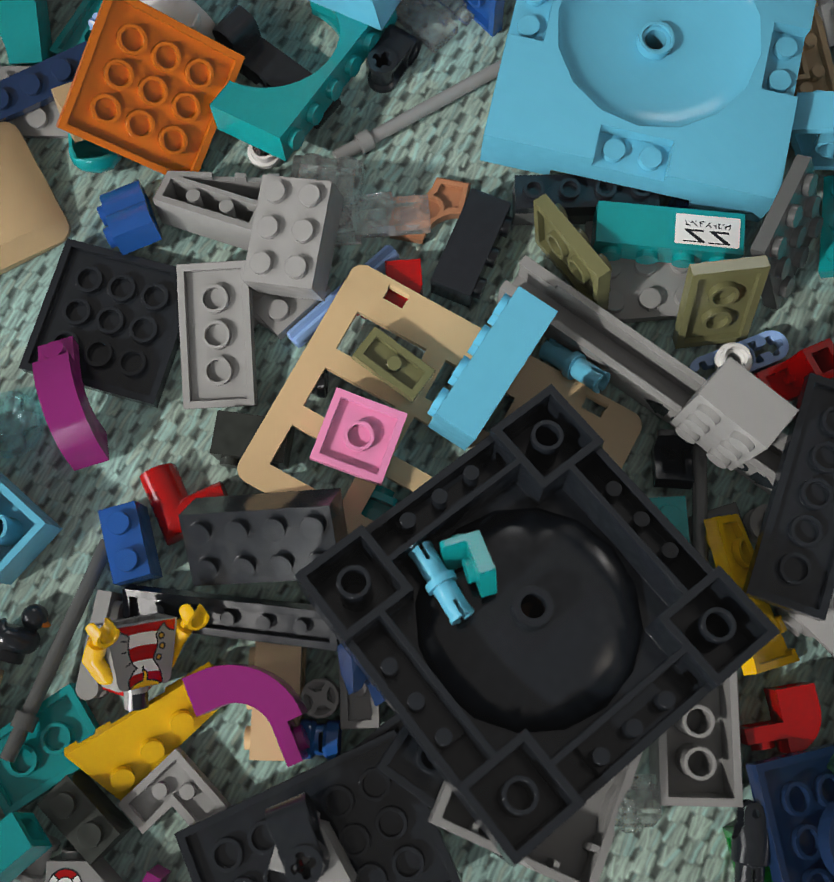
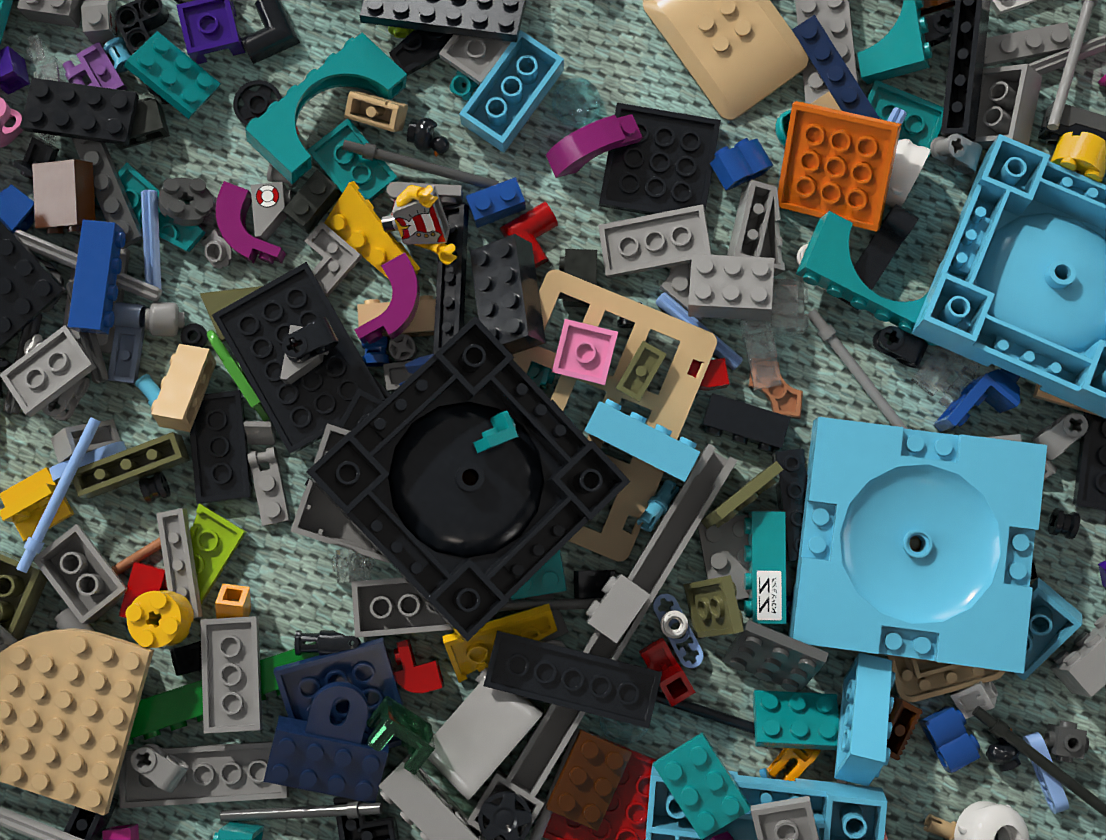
camera: 80 degrees right, 5 degrees up
medium azure pin [408,540,475,625] -> none

